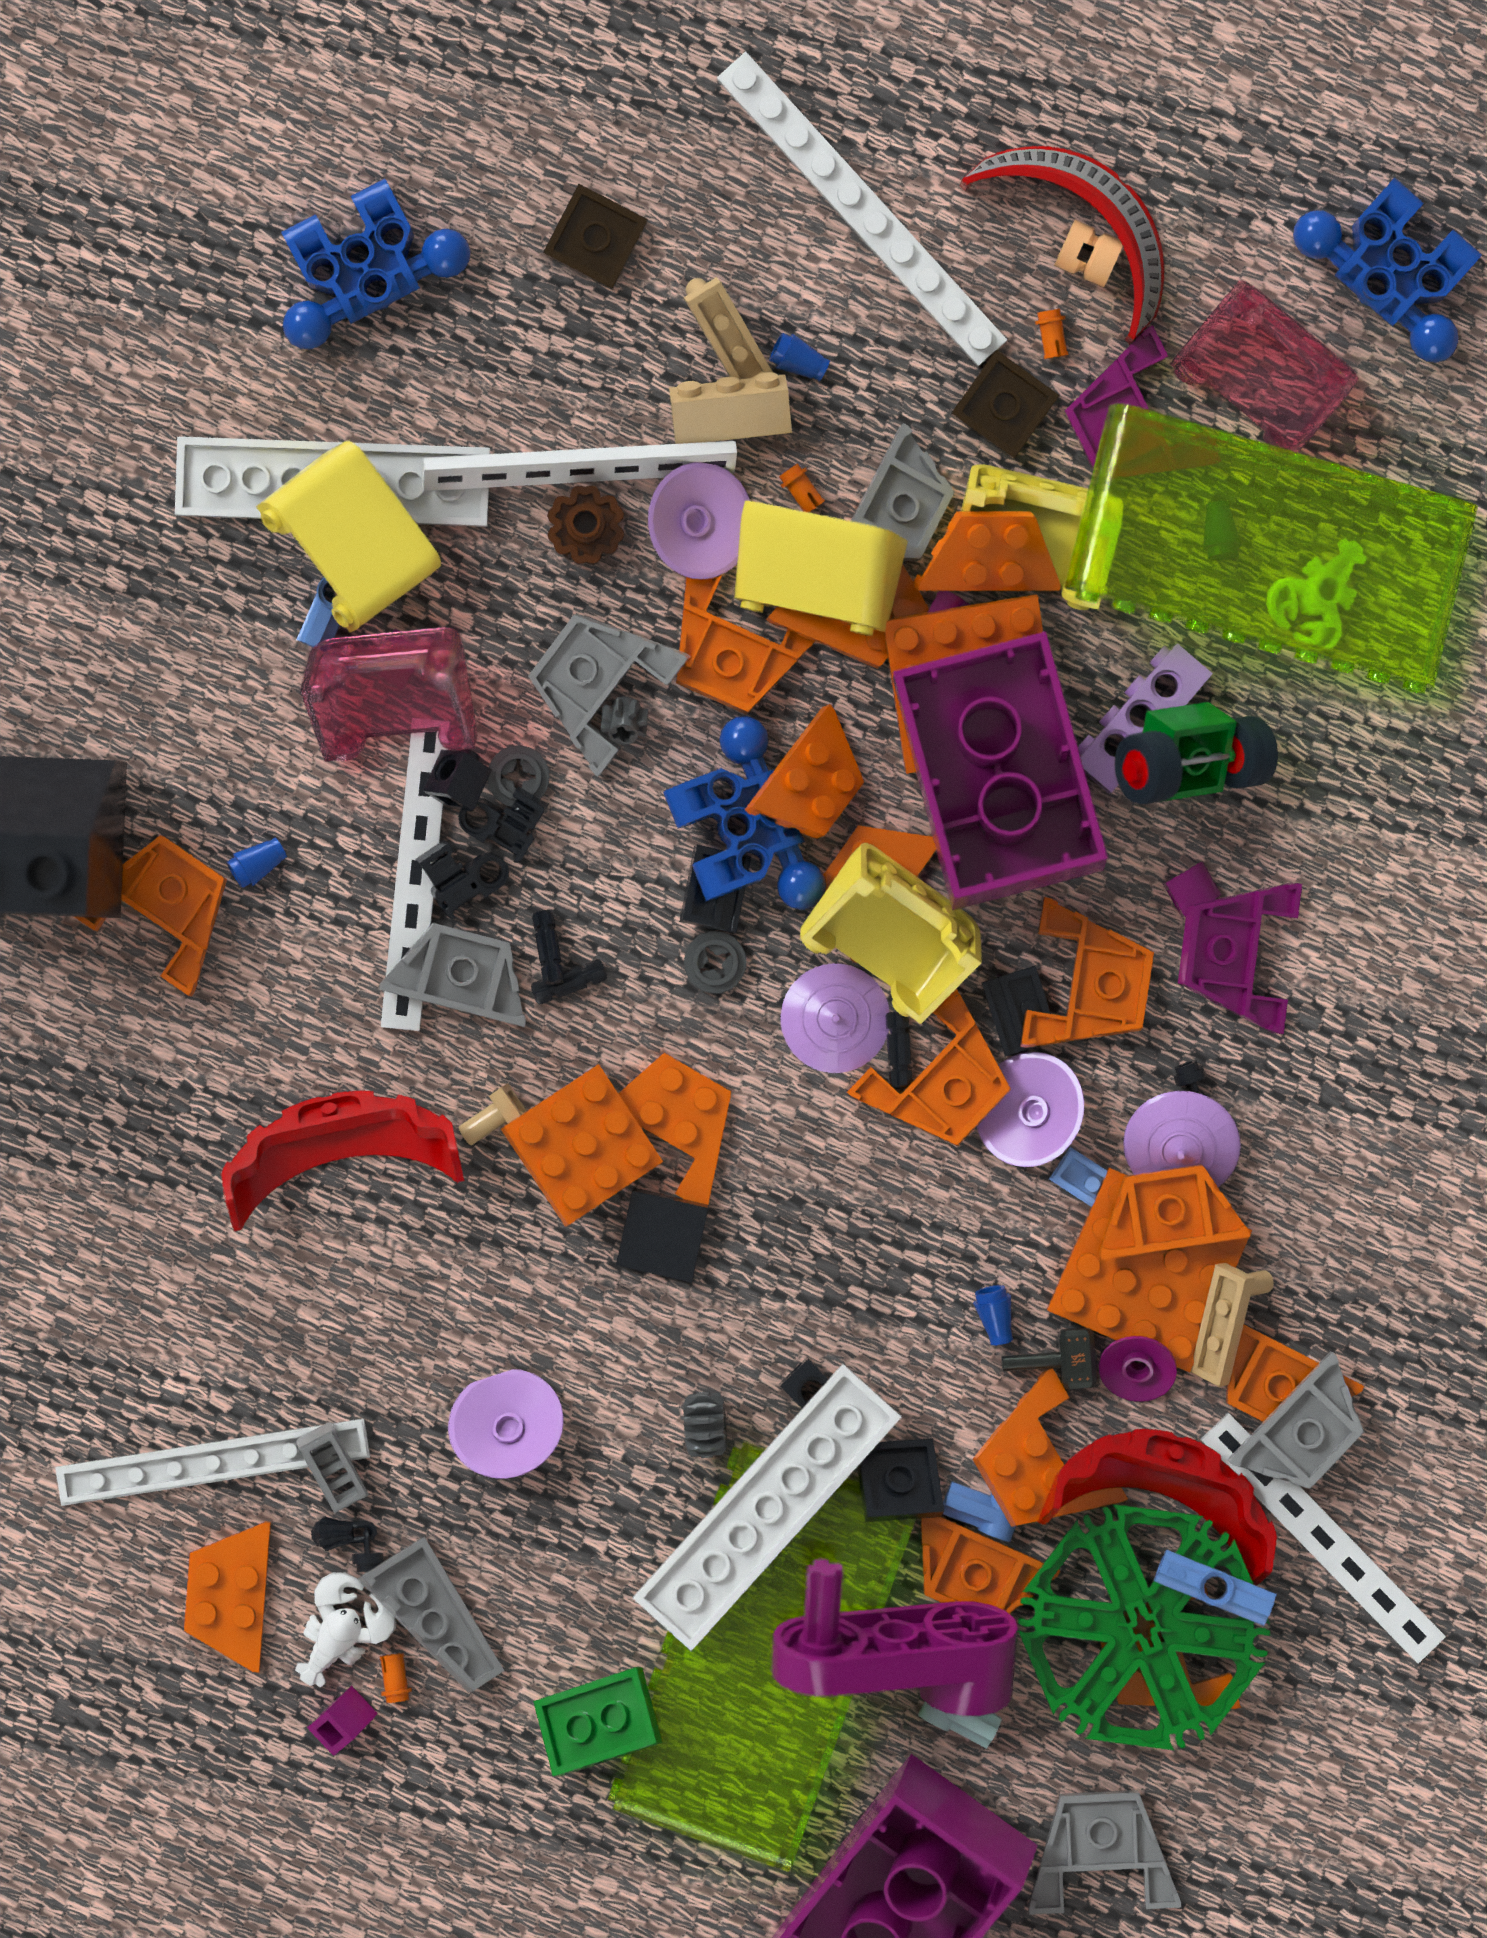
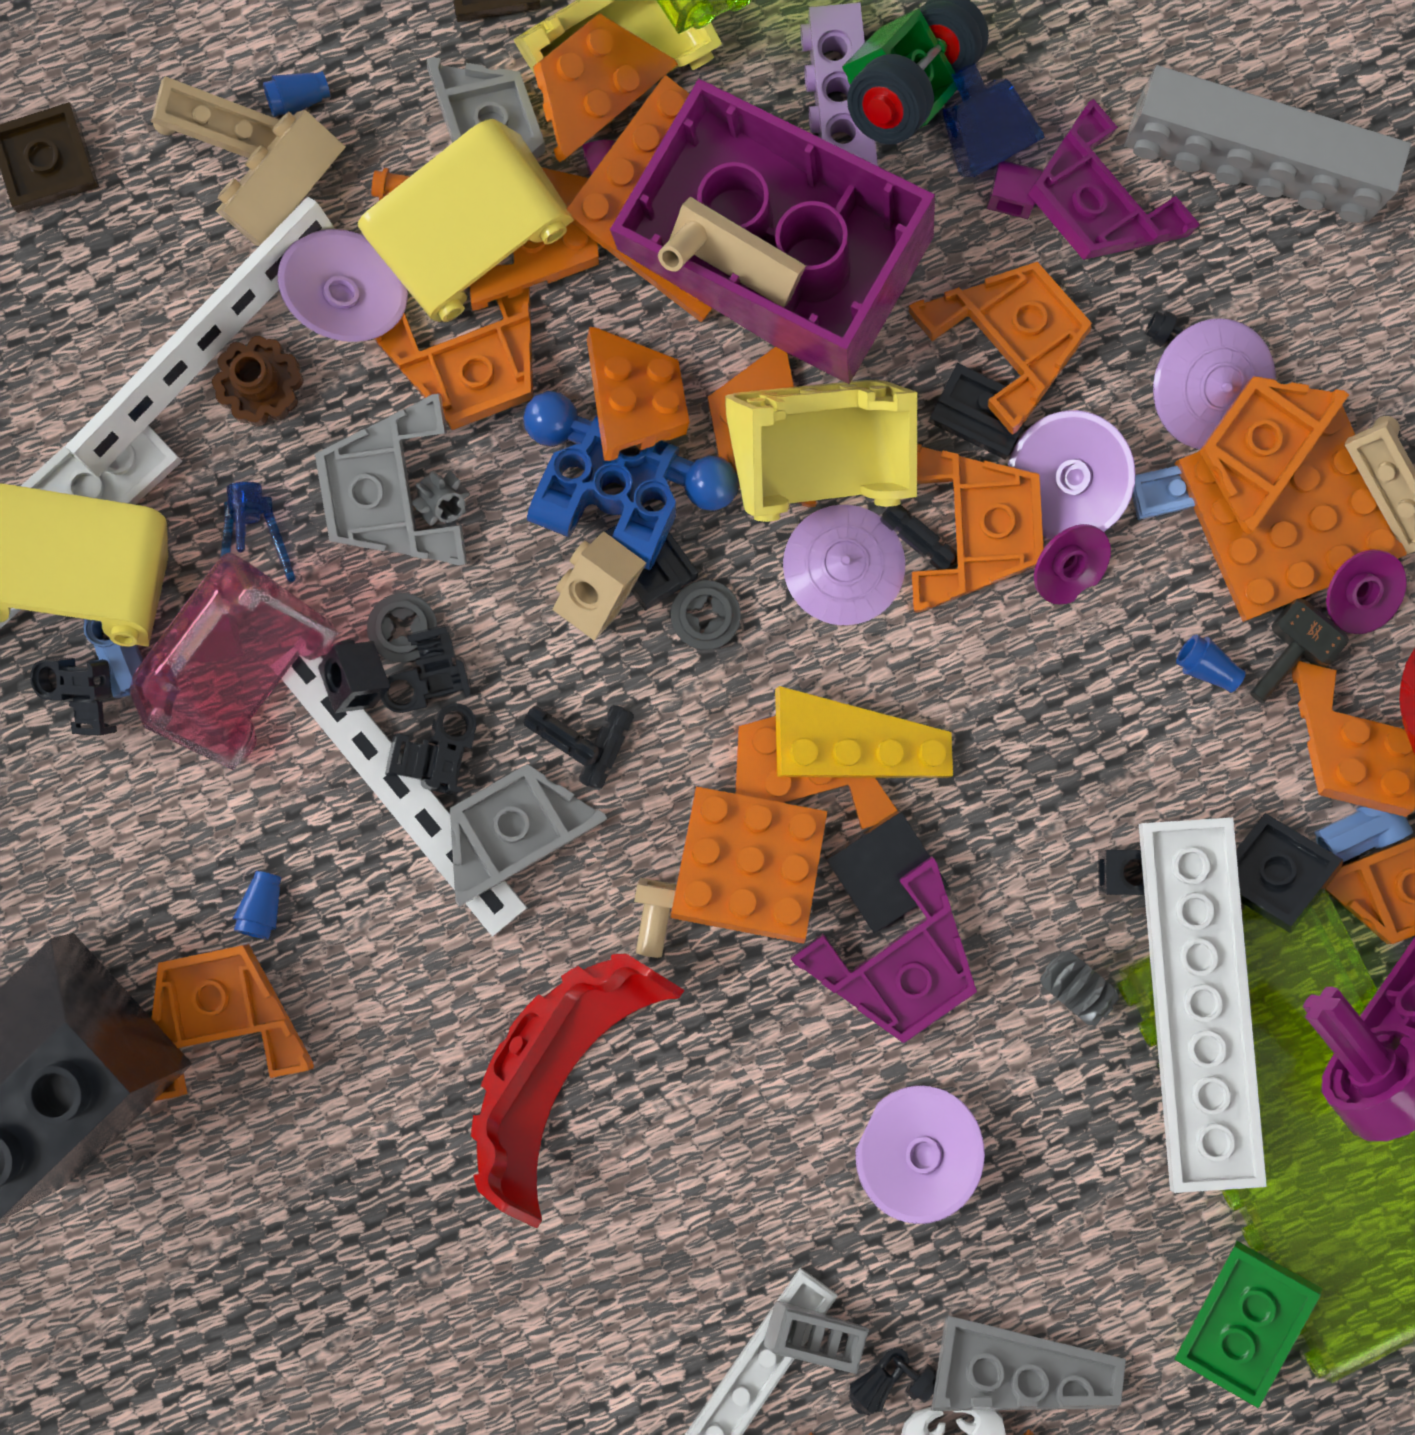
camera: 45 degrees left, 5 degrees down
none -> black piece [30,658,117,736]
none -> clear blue plant [219,482,295,582]
none -> tan brick [552,531,646,641]
none -> tan piece [658,197,806,308]
none -> yellow wing [775,686,953,778]
none -> magenta wing [790,856,977,1043]
none -> clear blue torso [943,63,1045,177]
none -> magenta dish [1034,524,1111,605]
none -> light grey brick [1124,65,1412,223]

